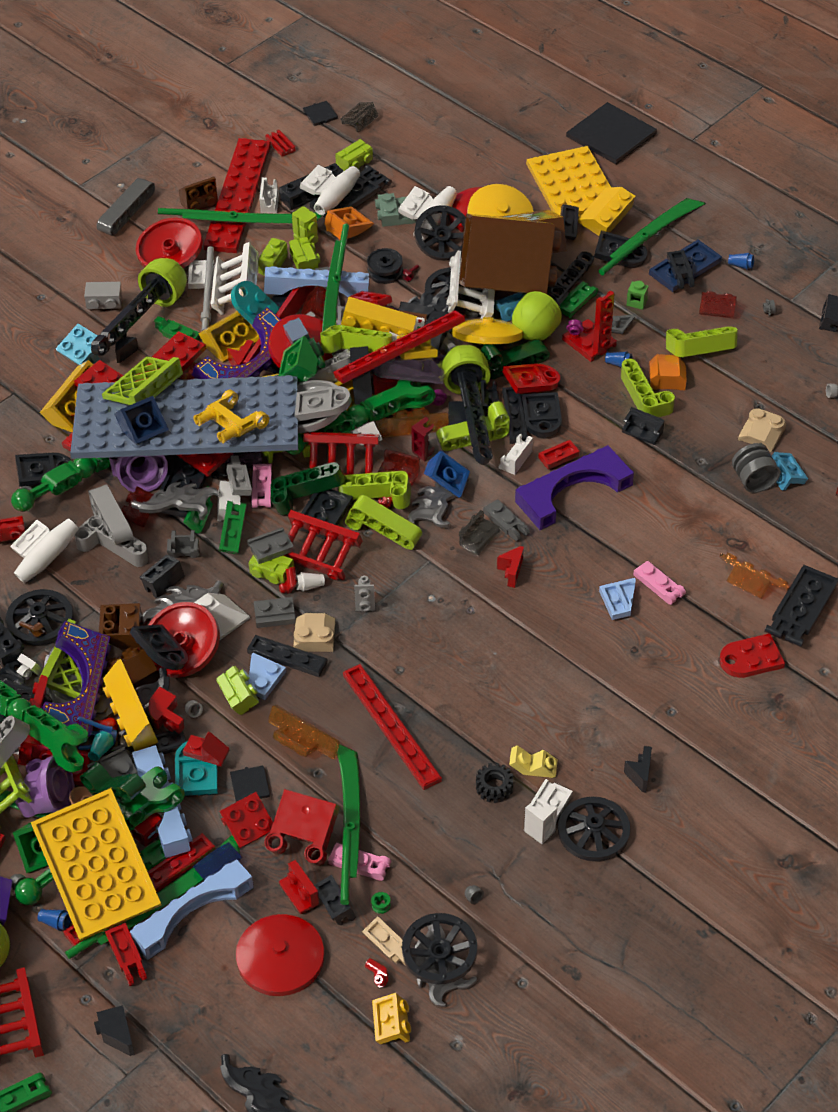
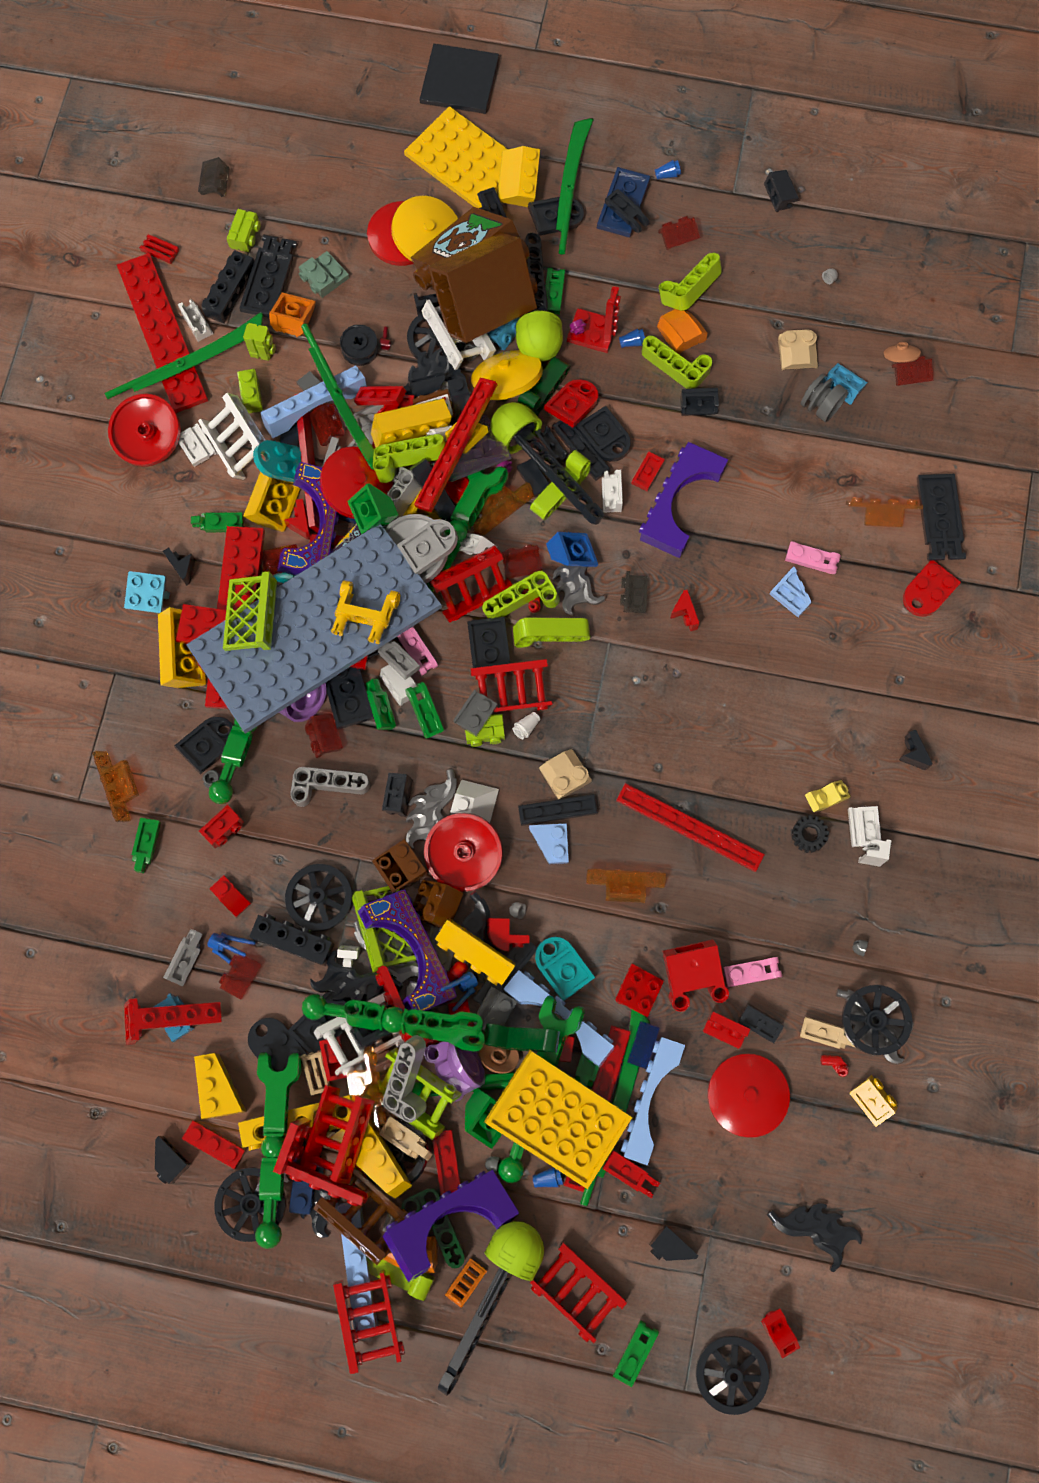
camera: 30 degrees left, 25 degrees up
white plate [10,519,79,583] -> none
reddish brown hand [19,621,45,637] -> none
light grey brick [84,282,122,309] -> none
light grey beam [88,484,133,545] -> none
teal cone [88,731,113,761] -> none
black piece [91,258,187,356] -> none
dark grey beam [97,178,155,236] -> none
dark blue slope [114,396,169,444] -> none
black plate [130,624,188,670] -> none
flat silver piece [131,482,219,520] -> none
dark grey piece [167,530,200,558] -> none
reddish brown slope [179,177,218,210] -> none
red slope [183,731,230,767] -> none
light grey bar [200,247,214,331] -> none
lime brick [216,666,259,715] -> none
black piece [230,766,270,802] -> none
dark grey plate [254,597,296,628] -> none
dark green beam [270,462,346,515] -> none
red arm [279,567,297,594] -> none
sand blue brick [283,318,310,344] -> none
lime brick [289,237,320,270] -> none
white plate [300,165,360,215] -> none
black piece [303,101,338,126] -> none
dark green piece [308,338,326,368] -> none
green piece [335,743,360,905] -> none
light grey hinge [354,576,375,611] -> none
green bush [371,892,391,914] -> none
white plate [398,186,457,241] -> none
dark red hinge [411,417,435,462] -> none
black wheel [414,205,466,260] -> none
dark grey hinge [483,499,530,541] -> none
black wheel [558,797,630,861] -> none
dark grey piece [612,315,635,334] -> none
bright green brick [626,281,649,310] -> none
dark grey plate [763,299,776,316] -> none

